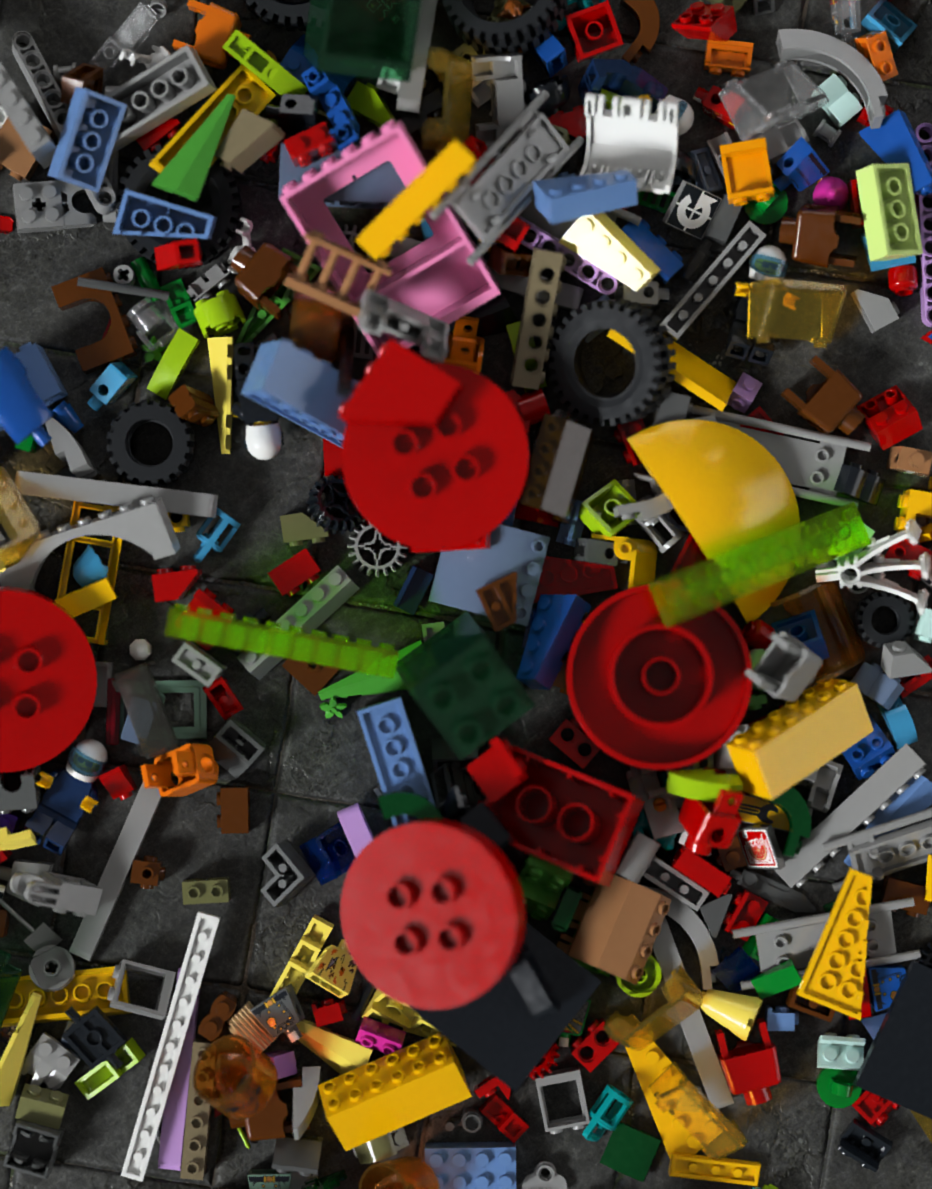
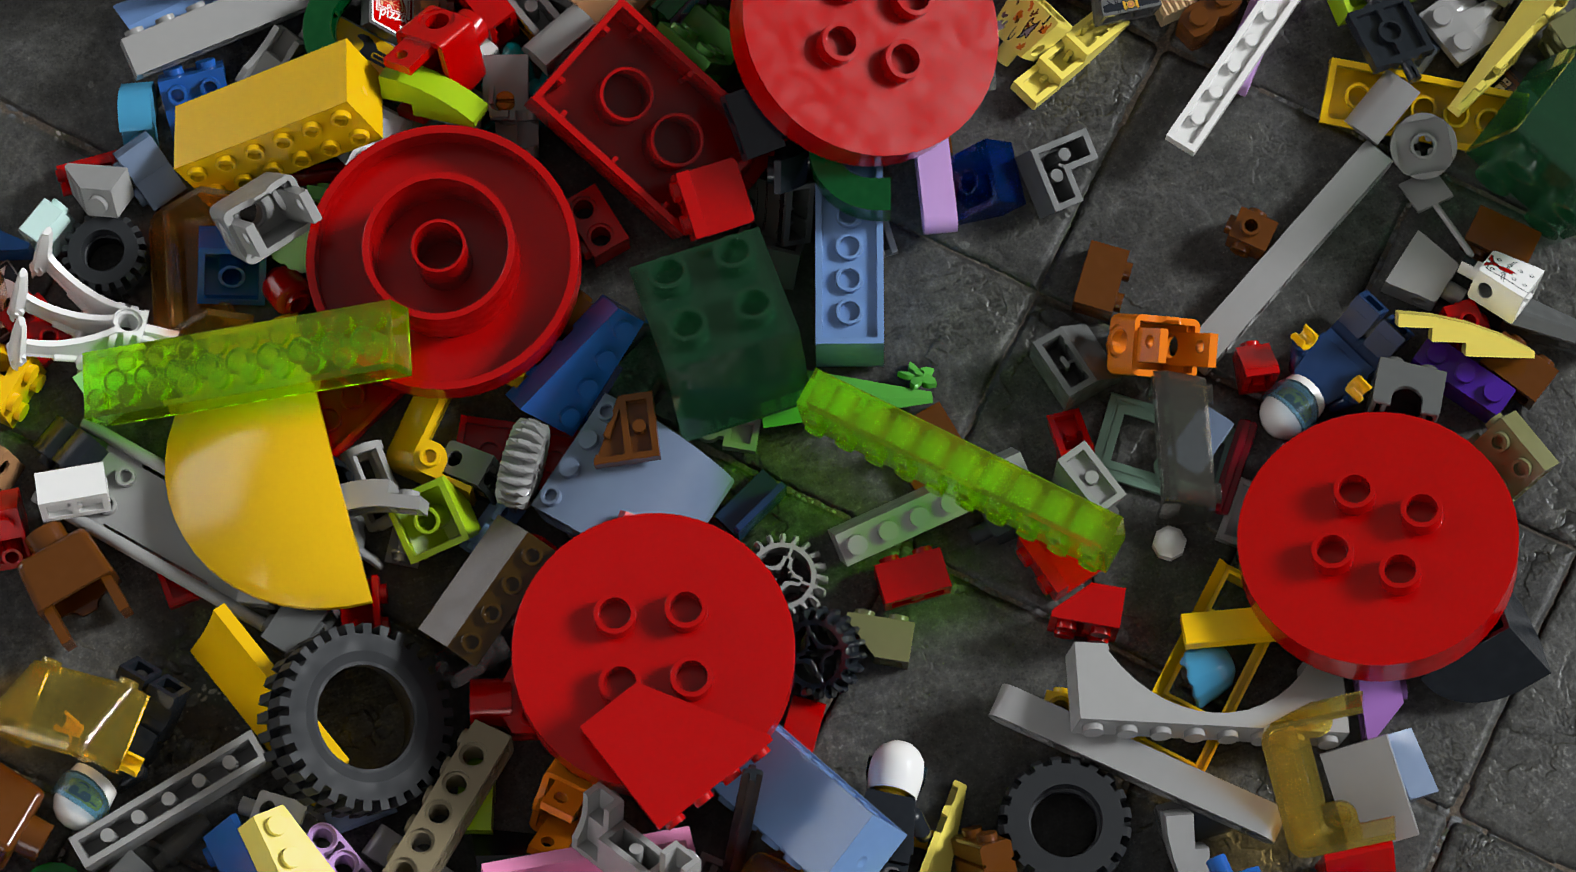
camera: 165 degrees left, 15 degrees down
light grey brick [9,871,103,918] -> none
light grey window [107,959,176,1020] -> none
olive brick [182,876,231,905] -> none
dark azure piece [193,507,241,563] -> none
lavender bracket [727,372,763,413] -> none
none -> white hinge [34,462,112,523]
none -> light grey gear [495,418,551,510]
none -> light grey brick [1344,70,1420,146]

